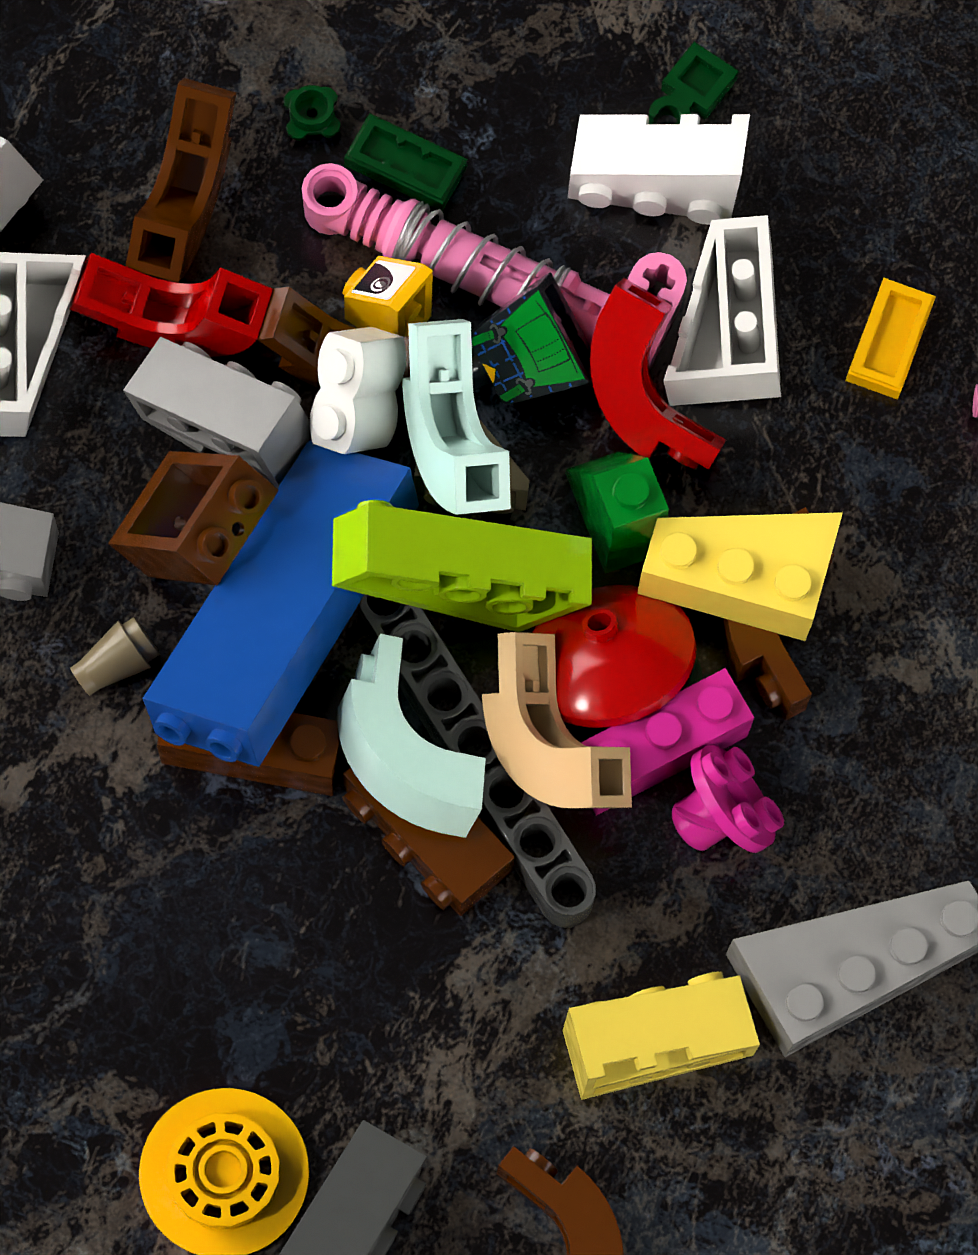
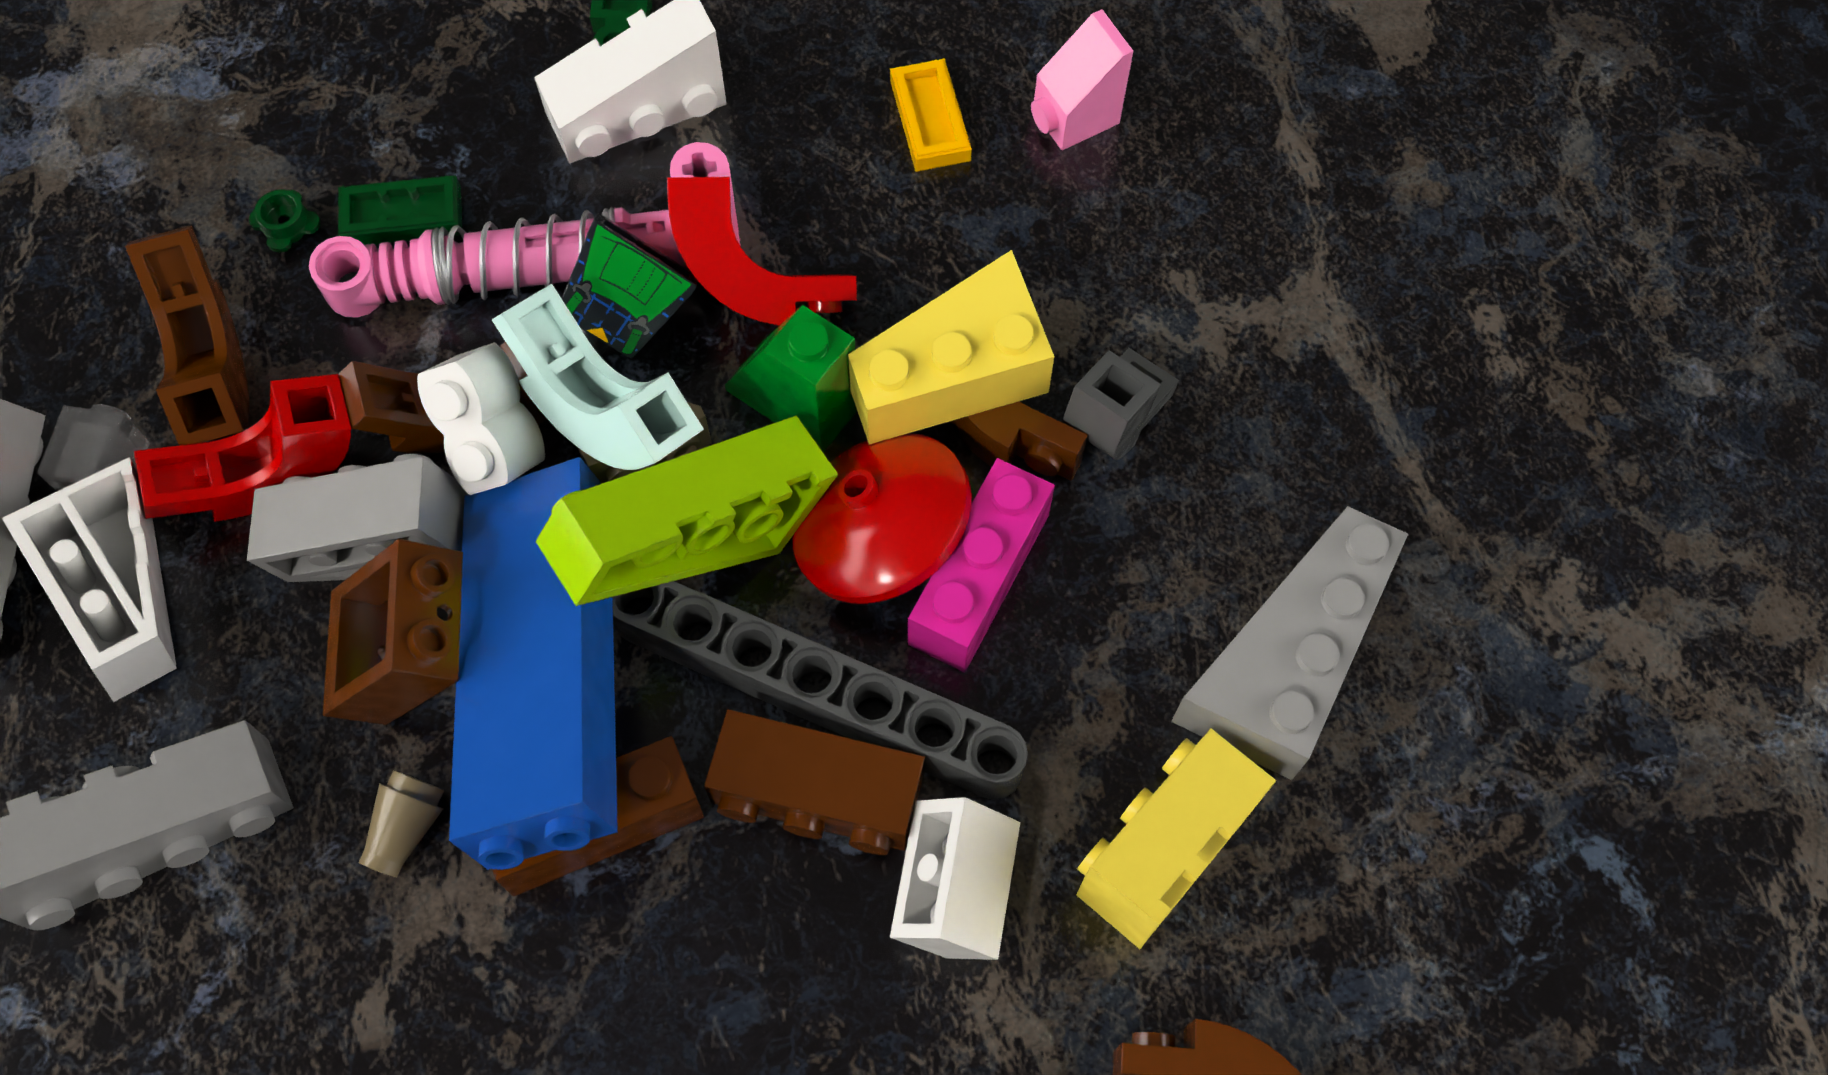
camera: 30 degrees left, 5 degrees down
light aqua arch [337,634,486,838] -> none
yellow slope [342,256,433,336] -> none
tan arch [482,632,632,808] -> none
white wedge [664,215,781,406] -> none
dark pink plate [672,745,784,853] -> none
none -> clear brick [37,404,150,491]
none -> white brick [890,797,1020,960]
none -> dark grey brick [1063,348,1179,460]

